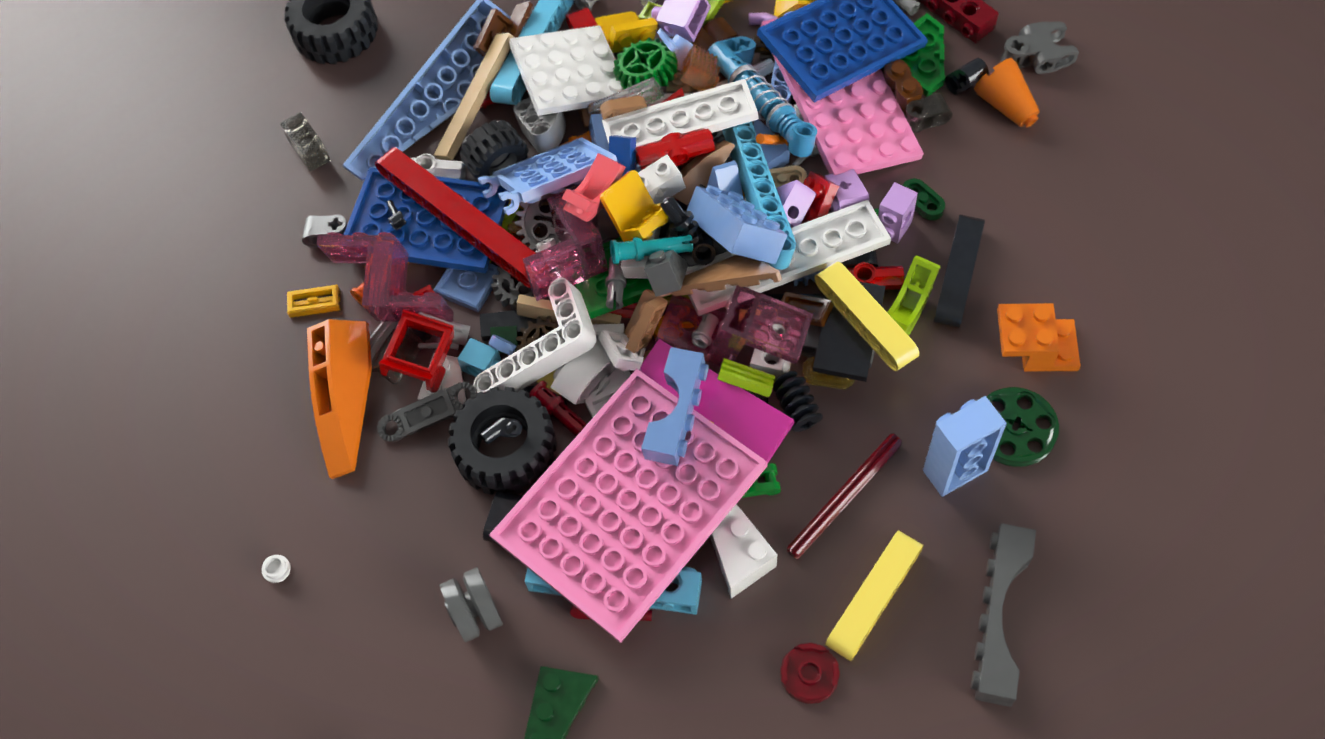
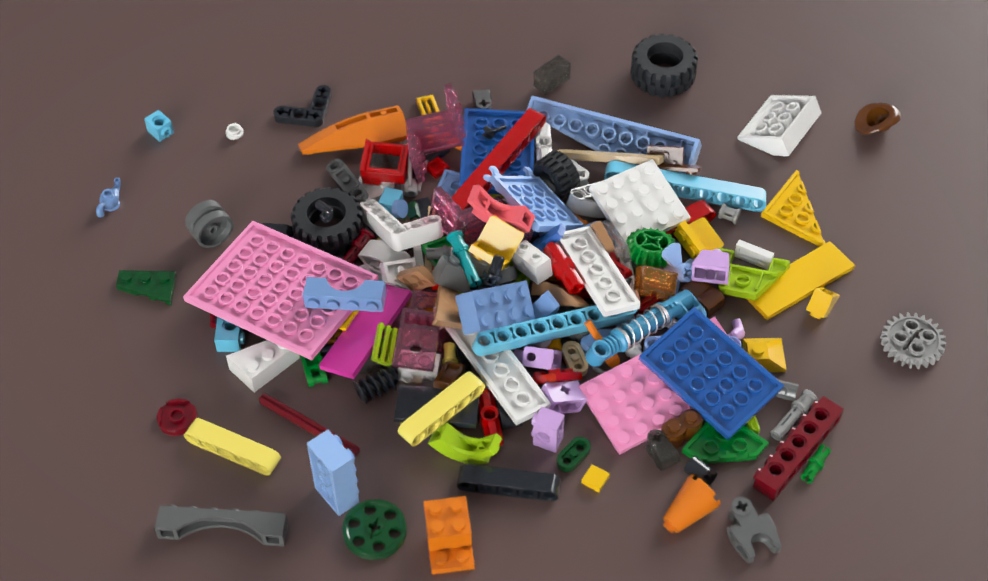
camera: 75 degrees right, 10 degrees down
none -> medium azure brick [144,110,174,142]
none -> black beam [273,85,332,127]
none -> yellow tile [581,464,610,493]

